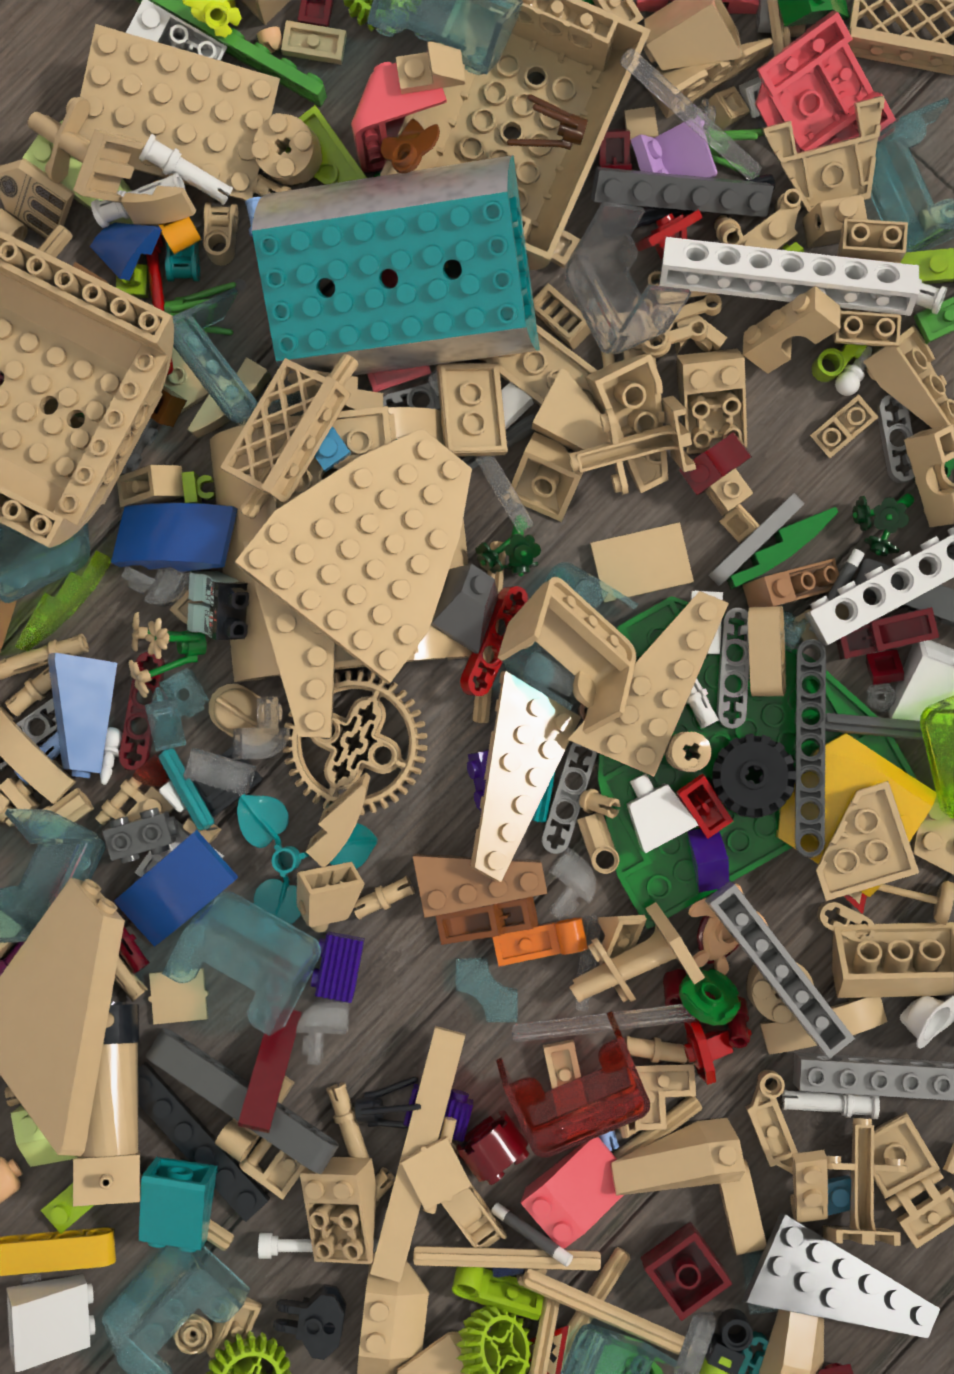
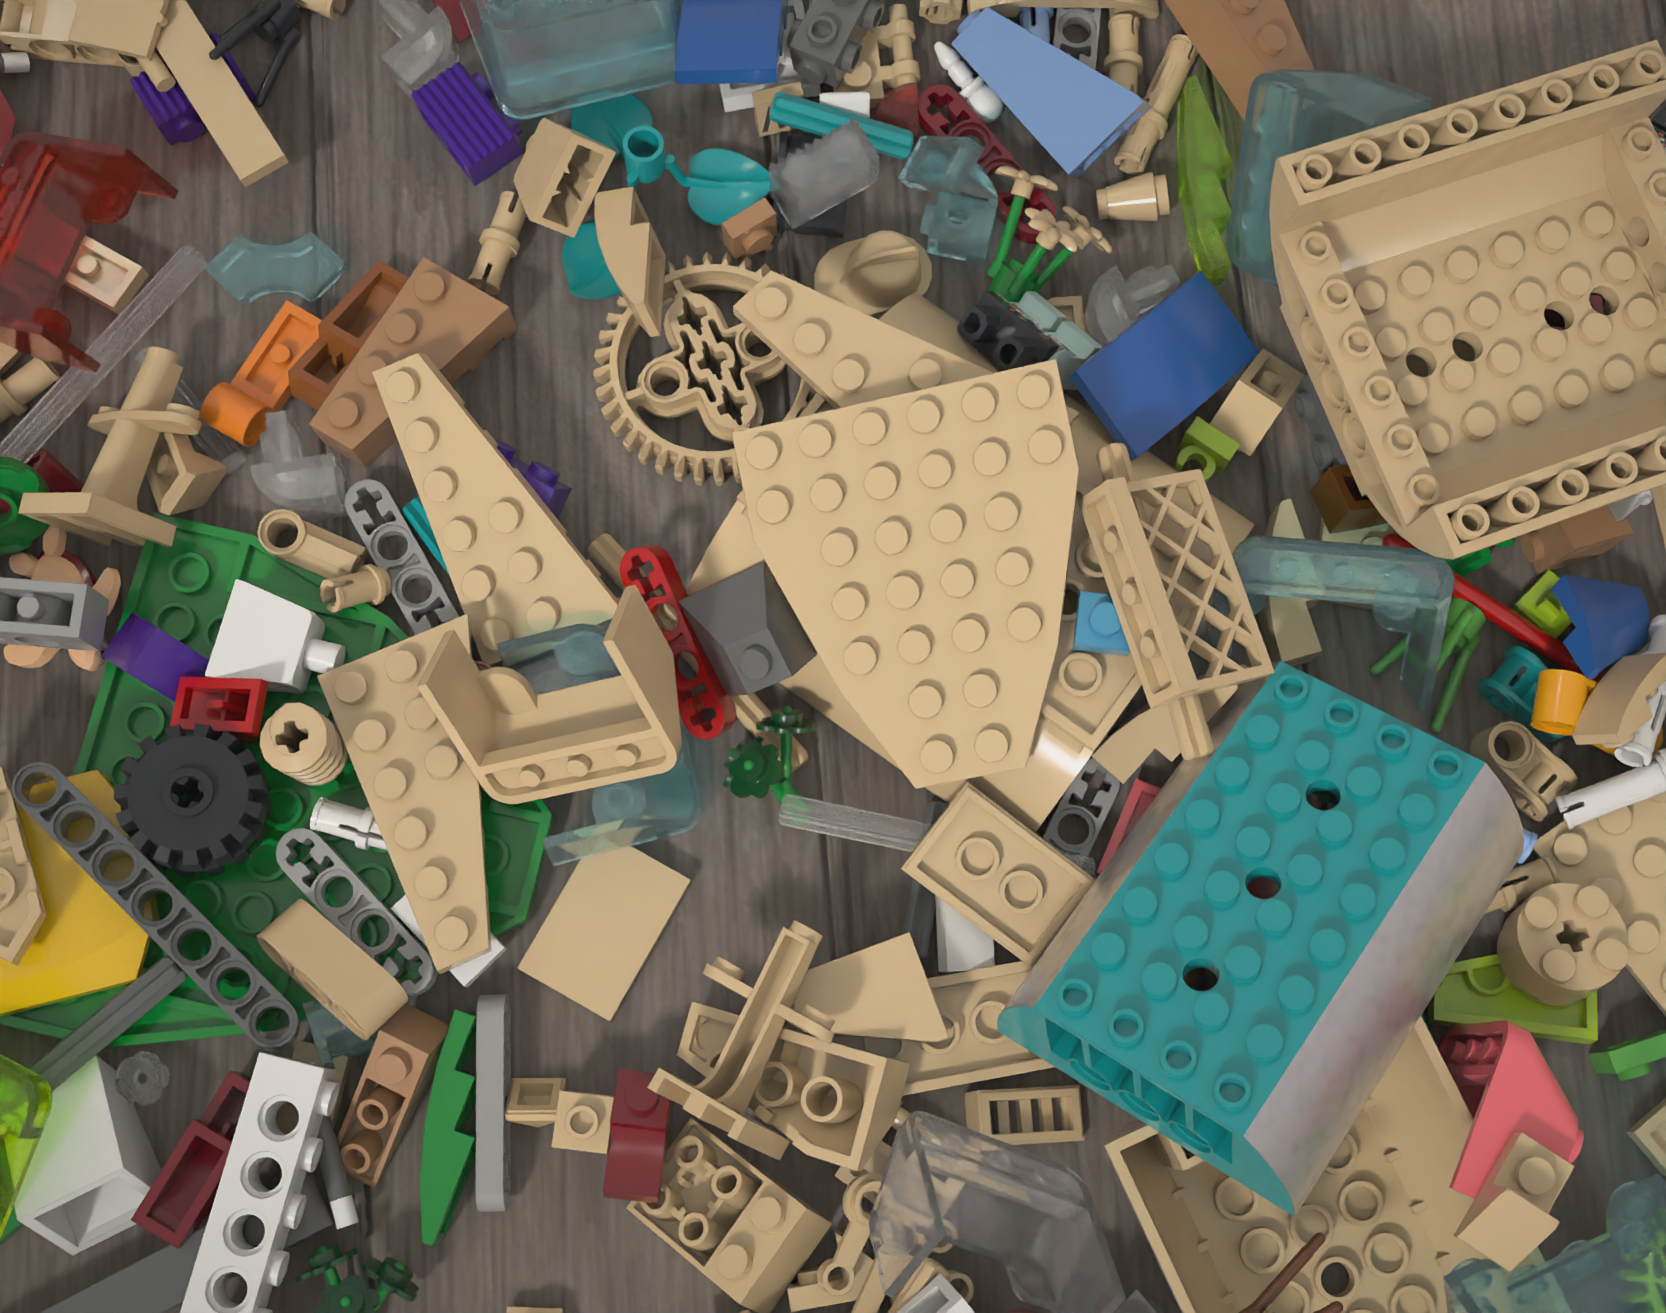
camera: 130 degrees right, 10 degrees down
clear brick [233,697,290,760] -> none
dark orange plate [381,119,440,174] -> none
dark red brick [456,1110,530,1185] -> none
tan slope [506,432,583,522] -> none
tan plate [551,230,580,268] -> none
dark red plate [866,650,904,685] -> none
none -> medium nougat plate [722,197,777,264]
none -> tan cone [1096,171,1170,221]

